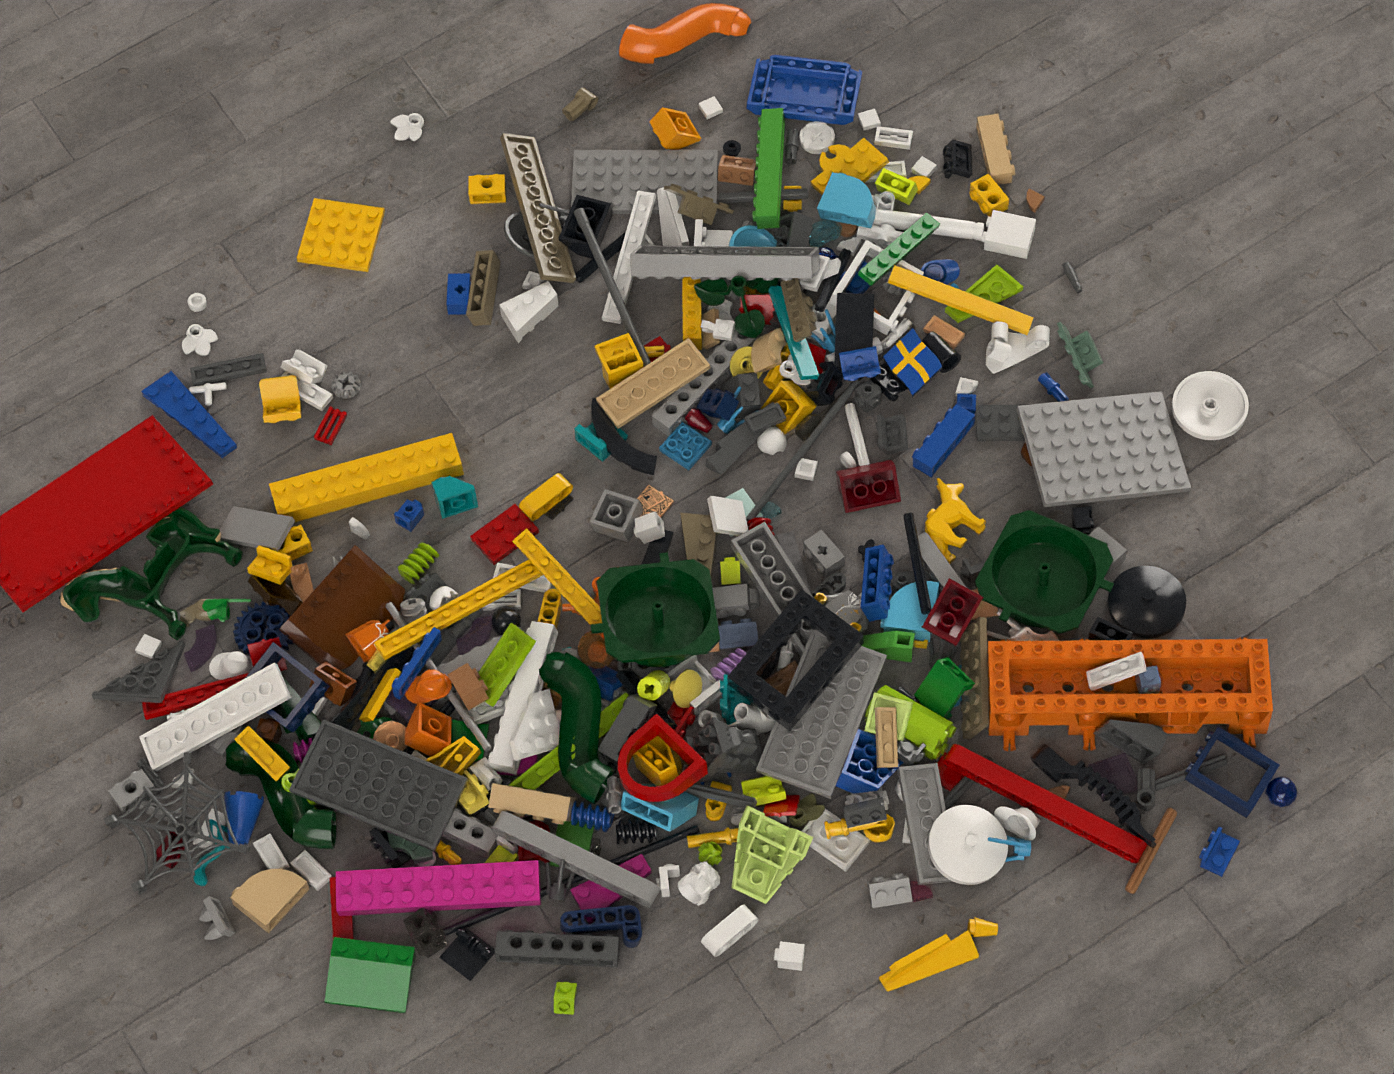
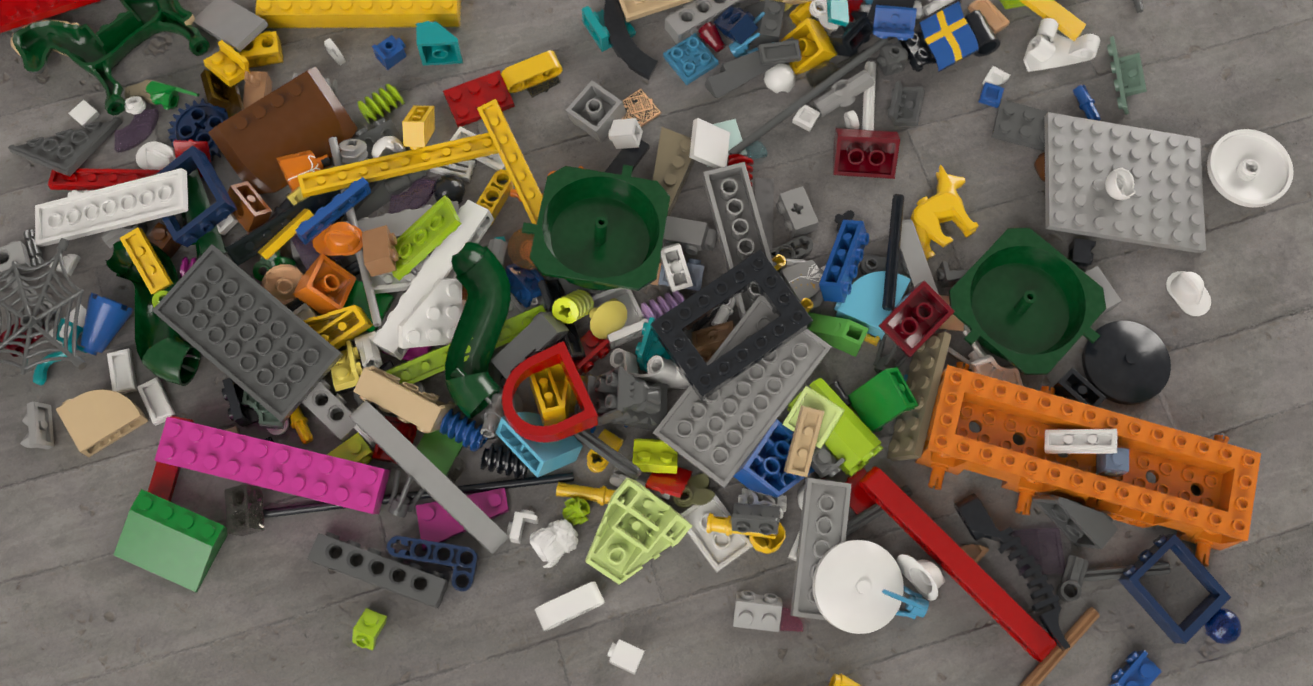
camera: 10 degrees right, 10 degrees up
black hinge [439,927,495,981] -> none
neon yellow bracket [720,557,741,585] -> none
blue brick [912,403,975,478] -> none
none -> white plate [125,96,146,114]
none -> yellow brick [402,105,435,150]
none -> white brick [660,243,693,292]
none -> light grey piece [813,69,874,117]
none -> white hair [1105,167,1135,200]
none -> white piece [1166,271,1211,316]

